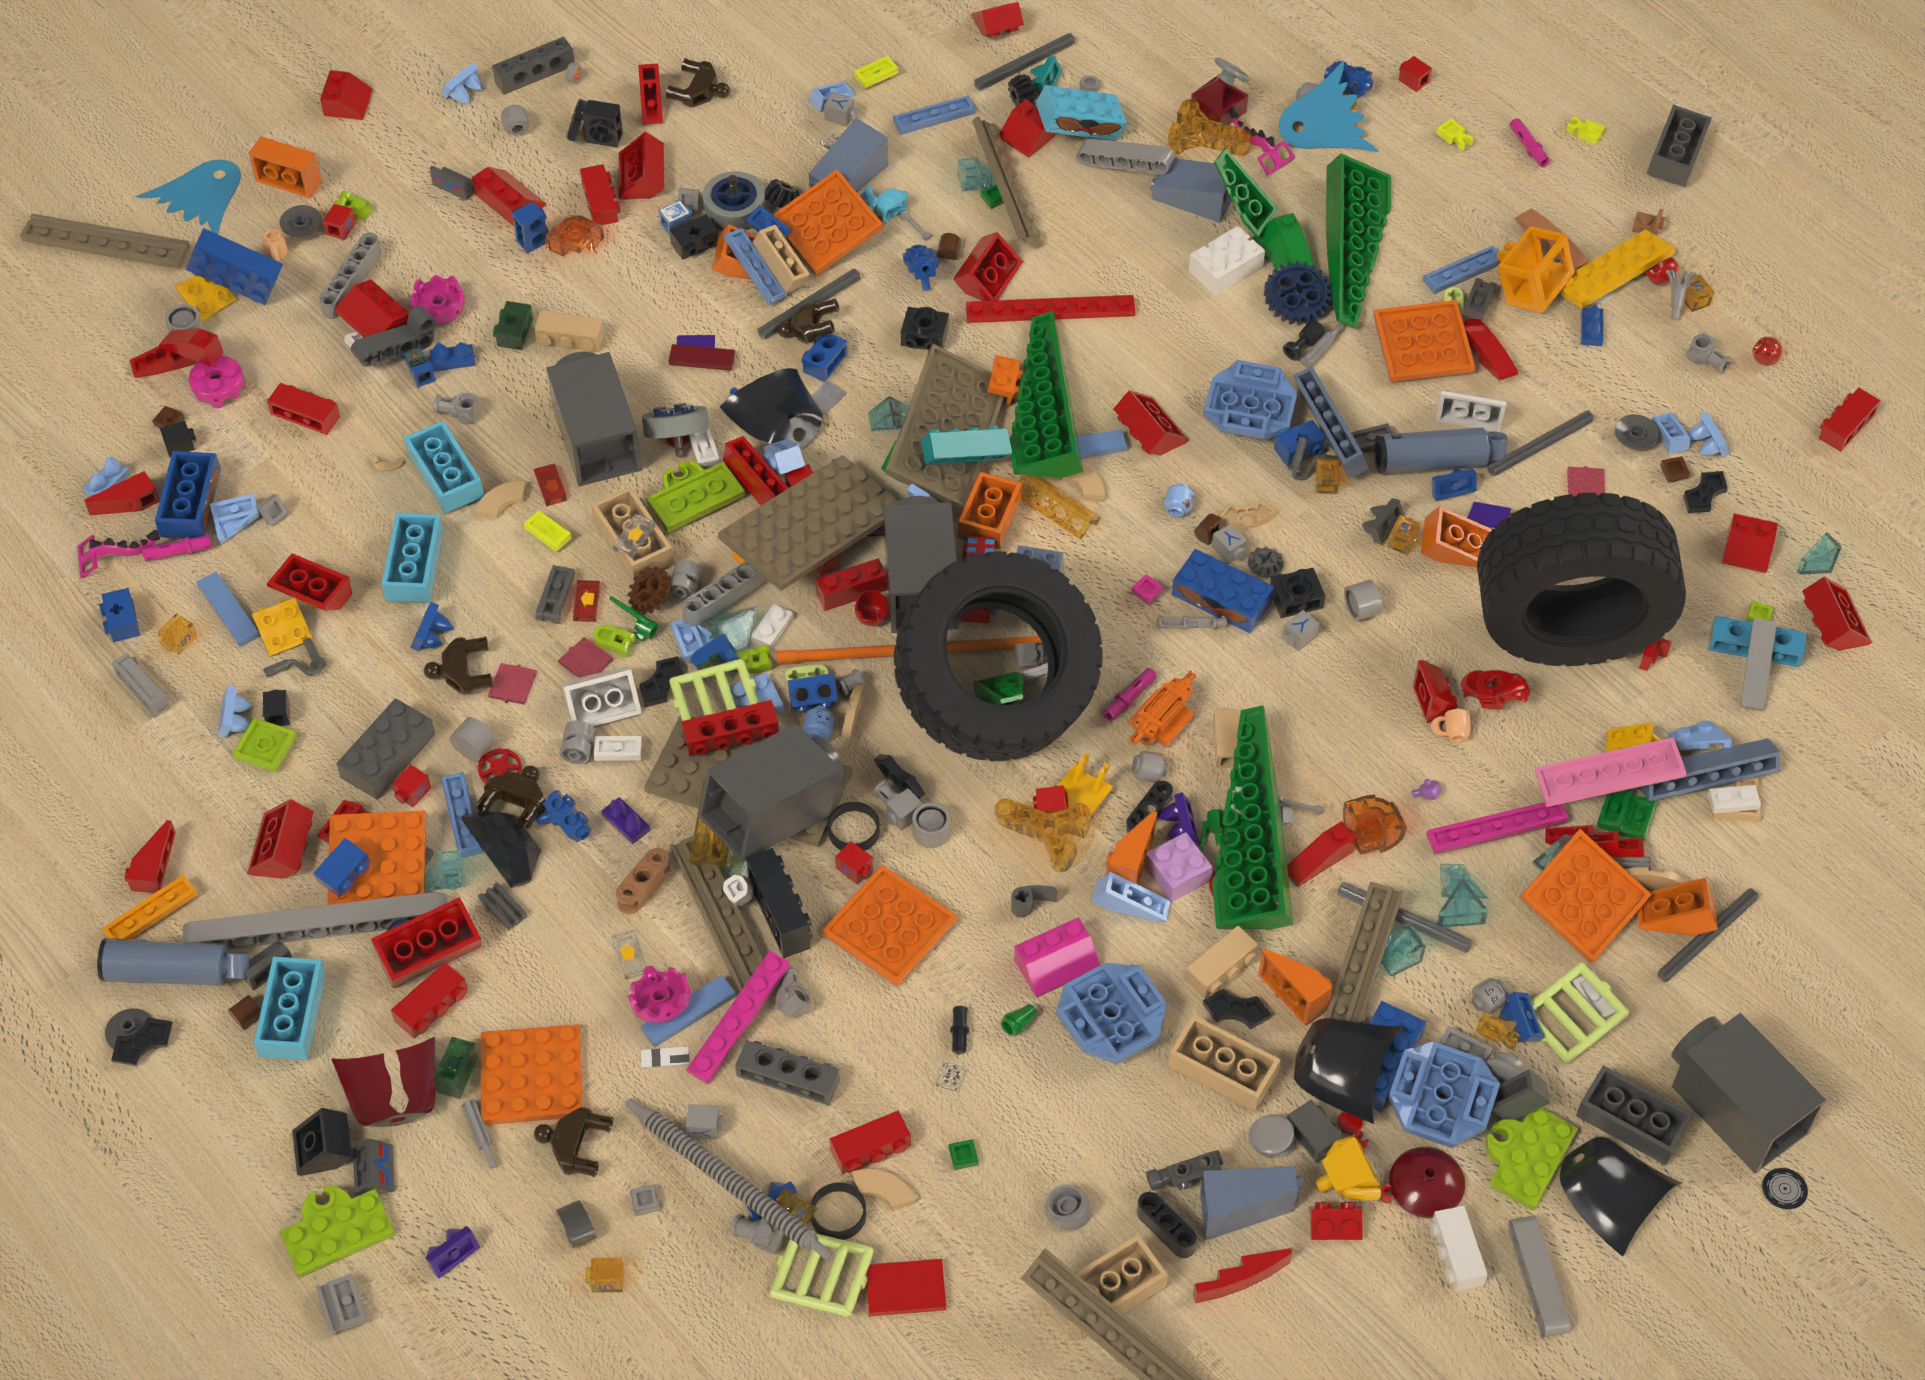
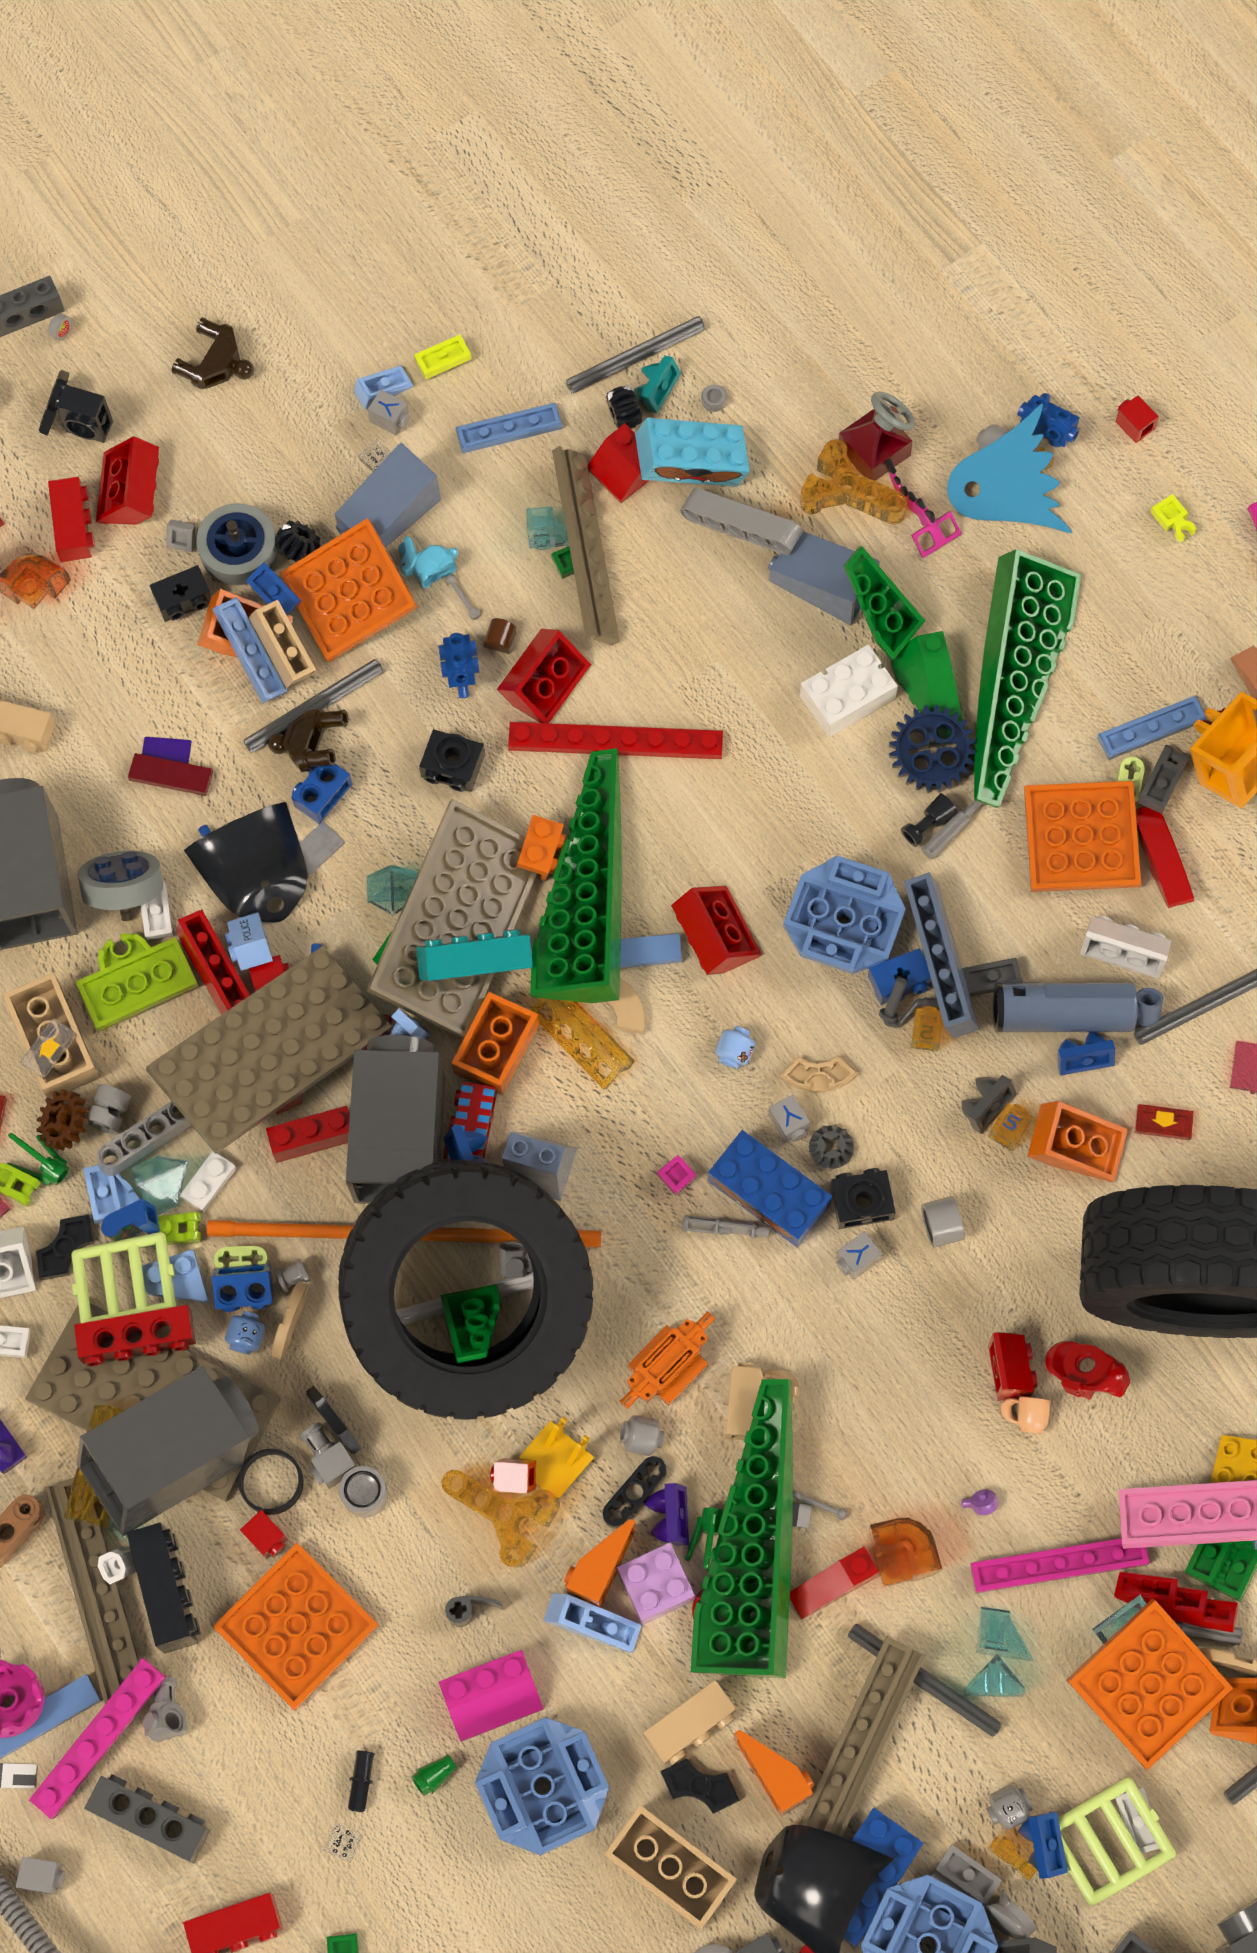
camera: 10 degrees right, 15 degrees up
red slope [638,63,663,125] -> none
medium blue brick [659,200,693,236] -> none
red hair [855,590,889,627] -> none
red slope [972,2,1024,38] -> none
dark pink pin [1103,668,1157,721] -> none
reddish brown brick [1194,513,1221,545] -> none
clear light blue slope [1381,925,1426,976] -> none
dark purple sticker [1467,502,1511,528] -> none

